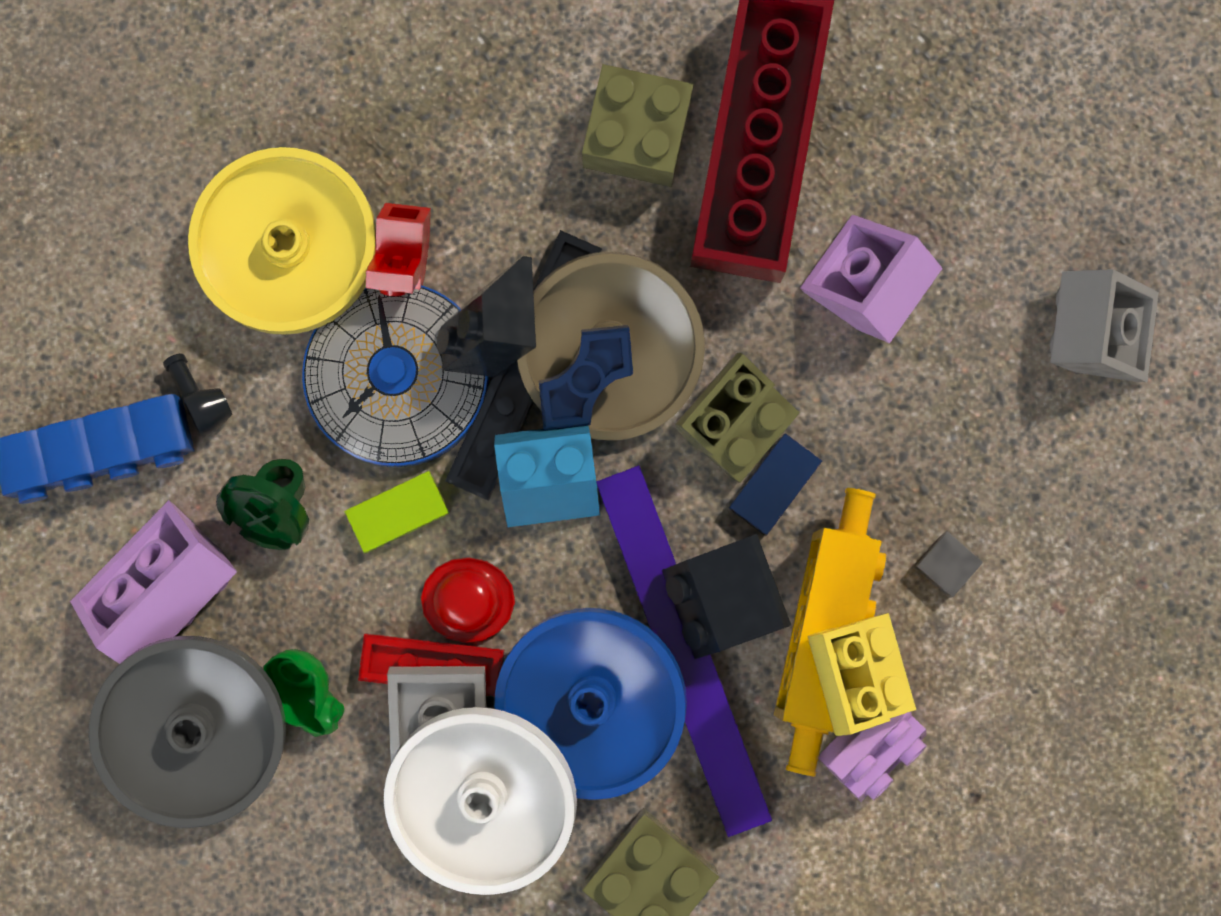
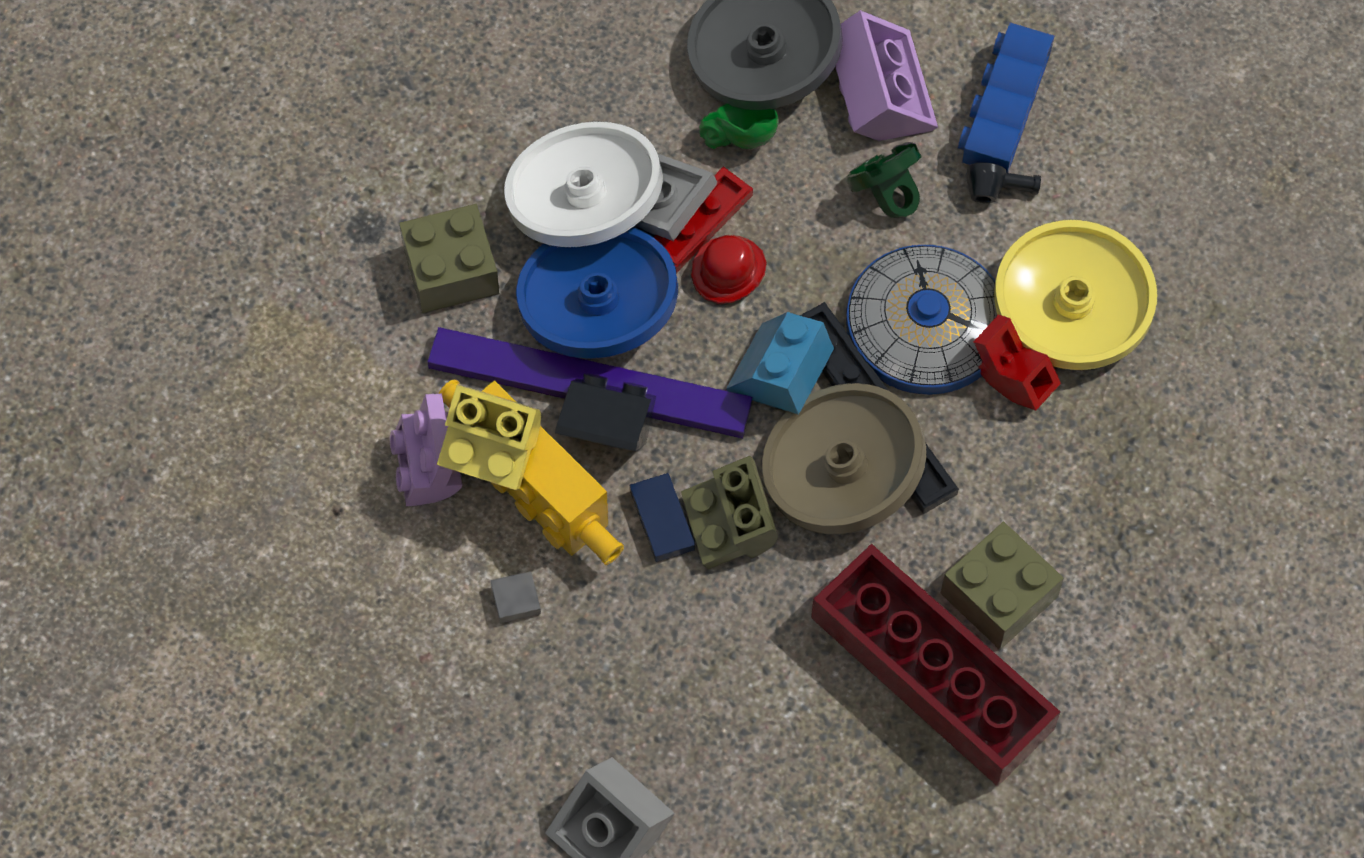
camera: 120 degrees right, 20 degrees down
lime tile [344,471,450,554] -> none
black slope [437,256,536,377] -> none
dark blue tile [539,325,633,430] -> none
lavender slope [800,215,943,343] -> none

